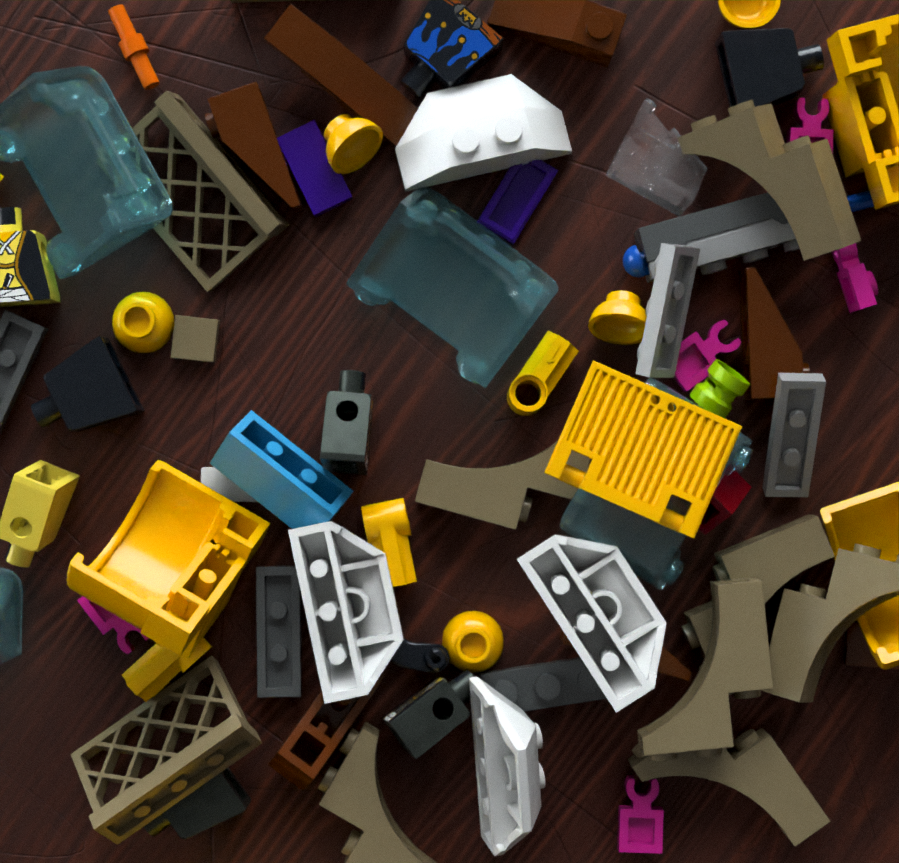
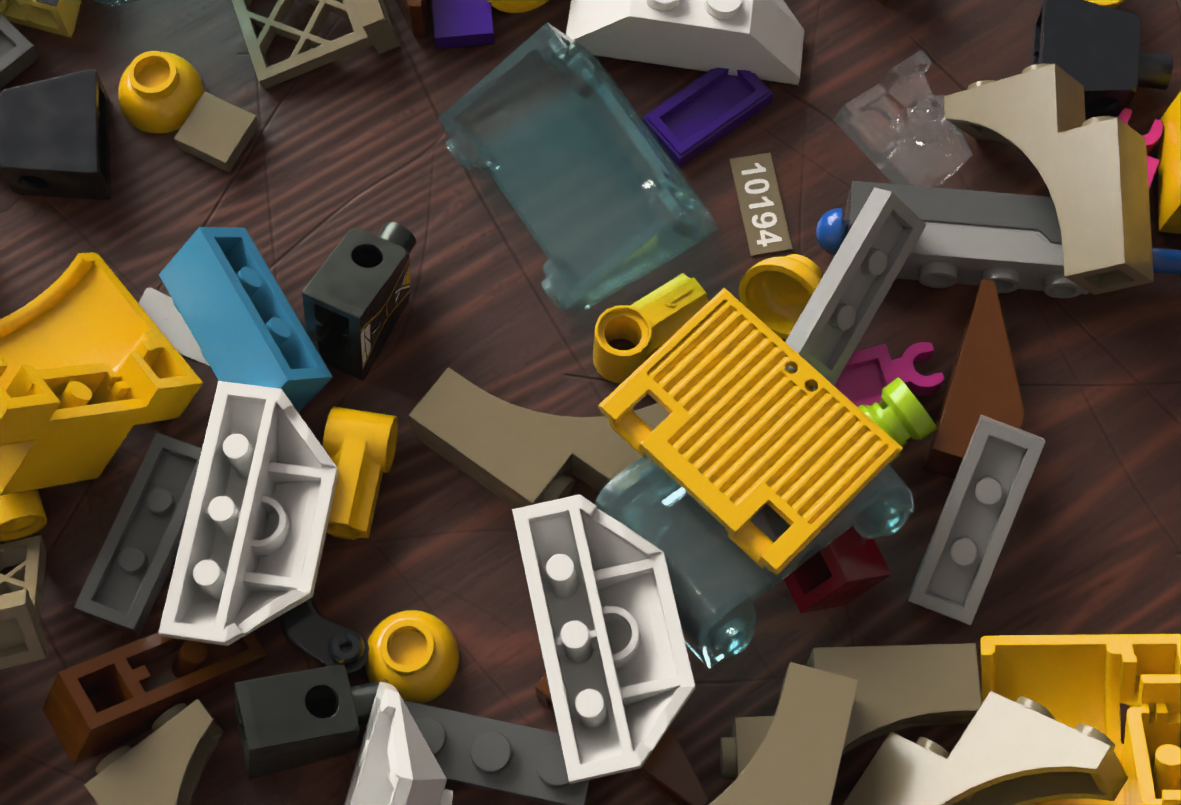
camera: 20 degrees right, 20 degrees down
dark pink plate [831,243,878,313] -> none
none -> dark tan sticker [729,152,793,256]

